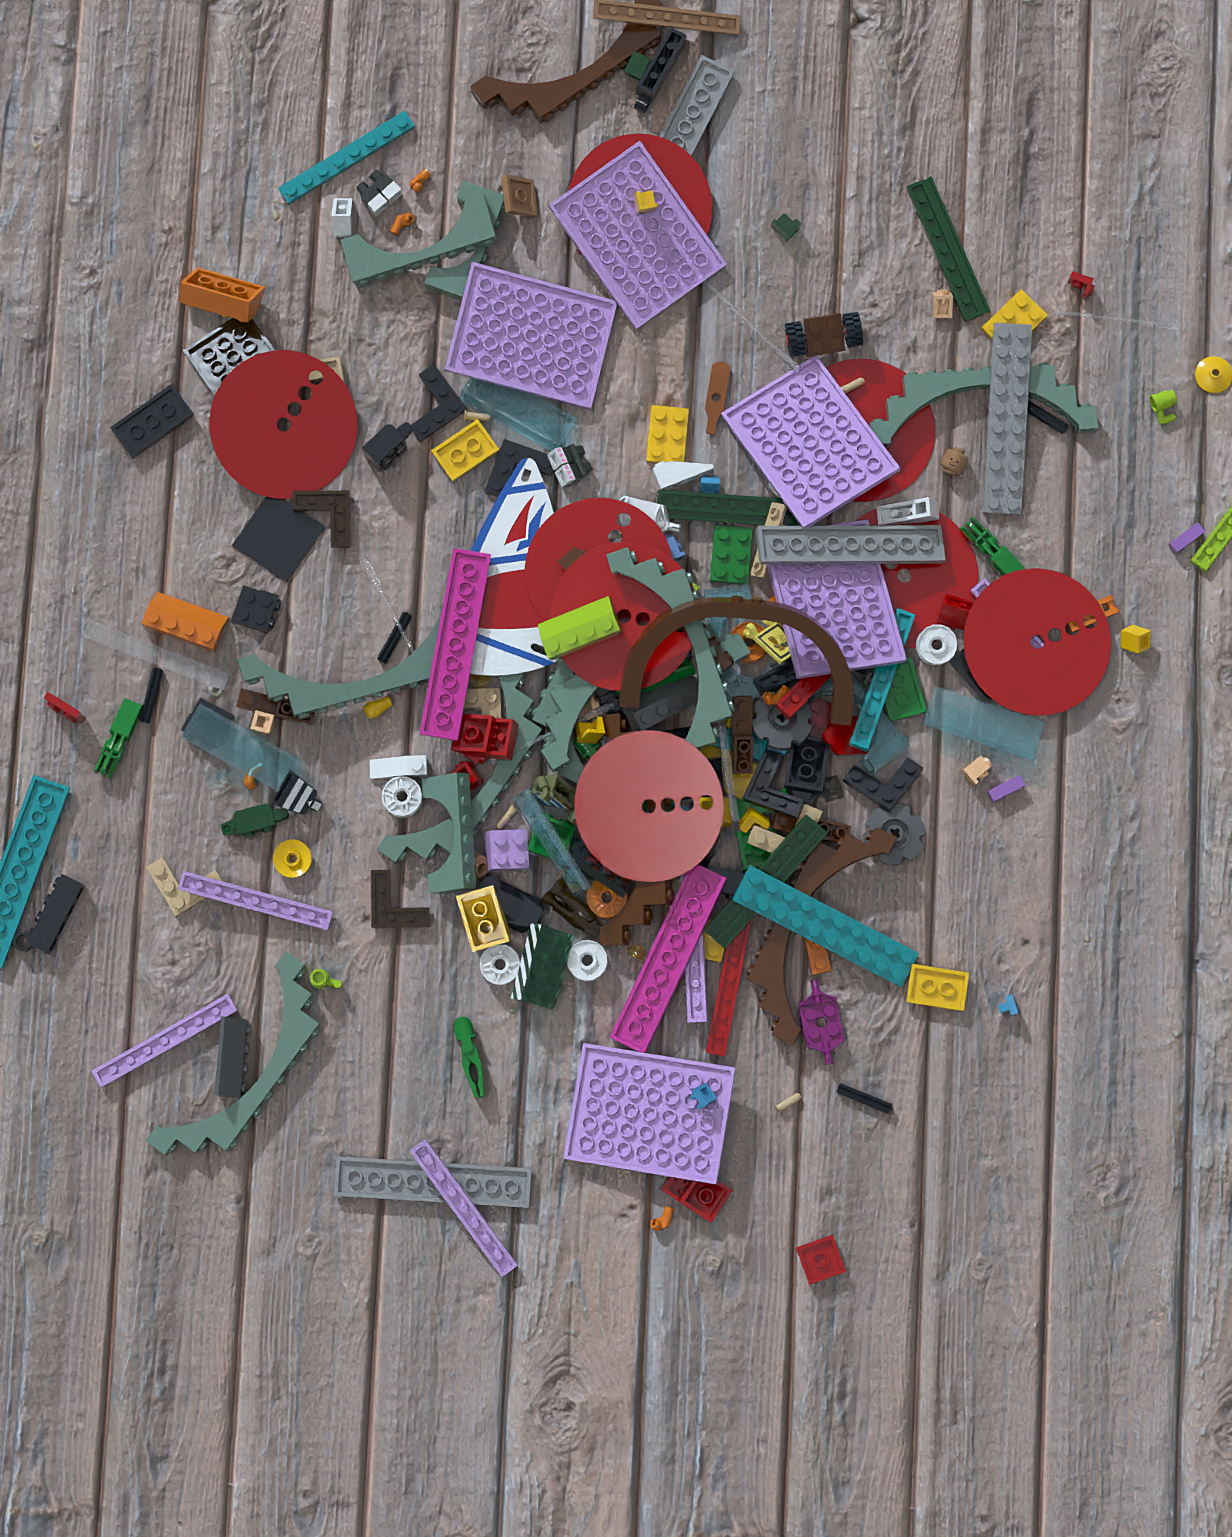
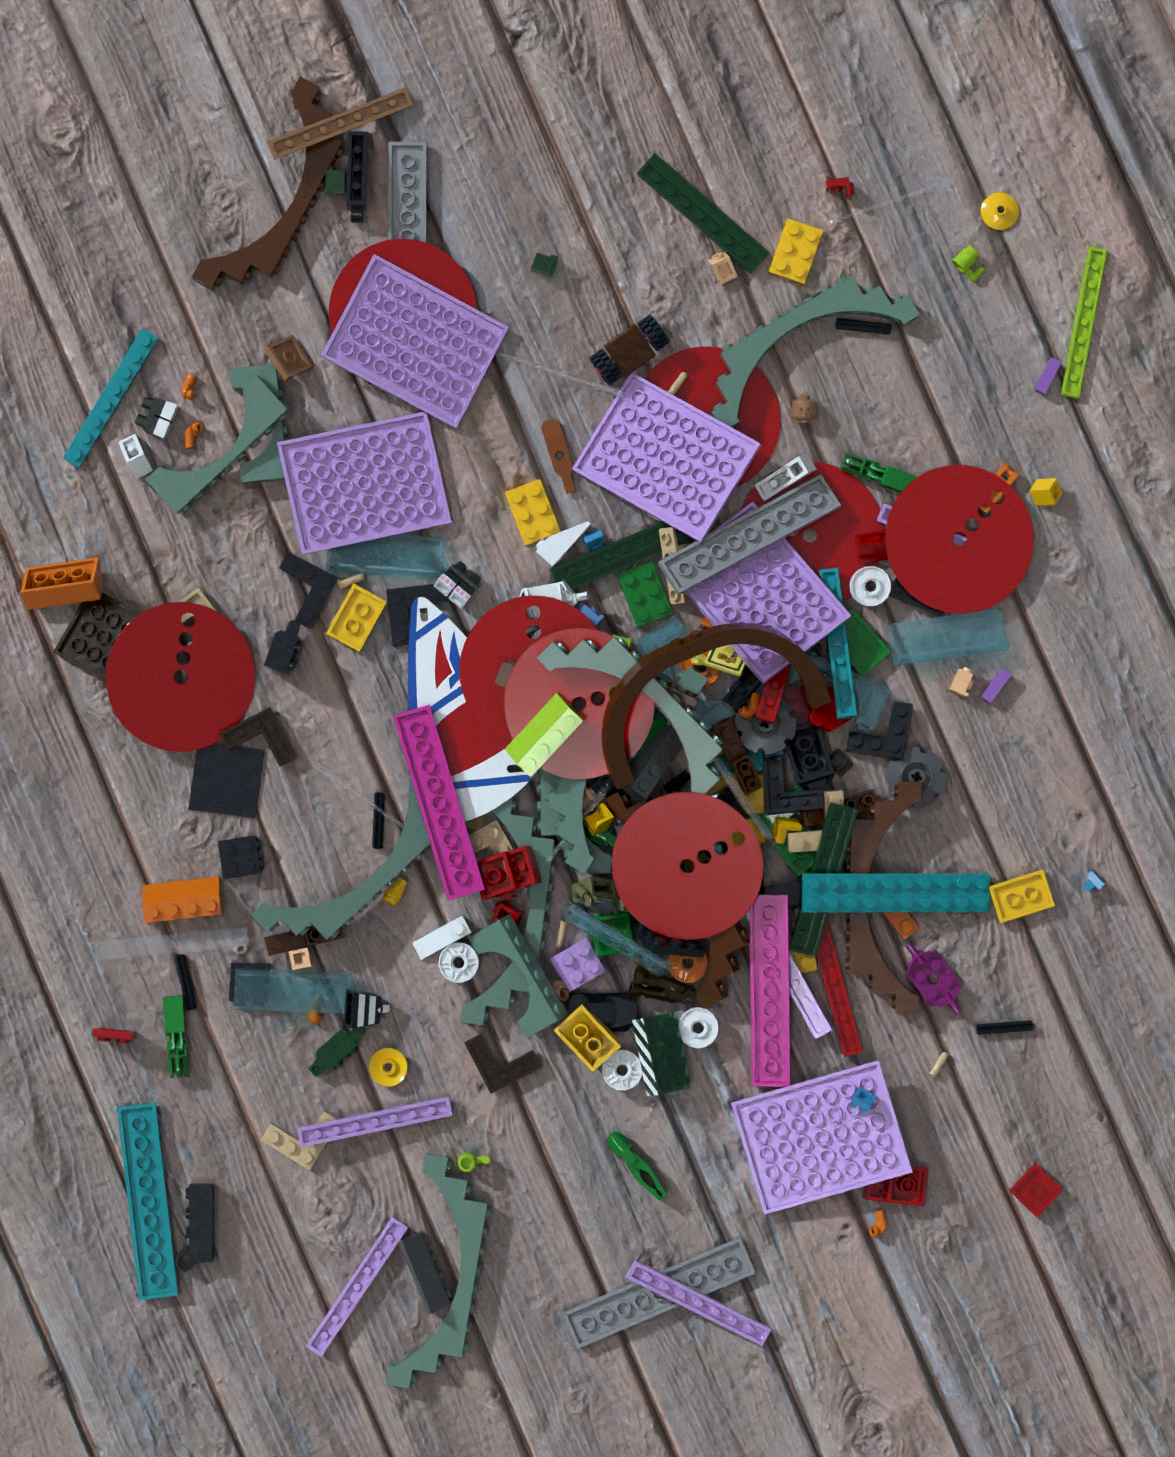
camera: 25 degrees left, 5 degrees up
black plate [110,384,194,459] -> none
clear yellow plate [627,944,646,960] -> none
yellow panel [633,190,658,214] -> none
light grey plate [983,323,1032,515] -> none

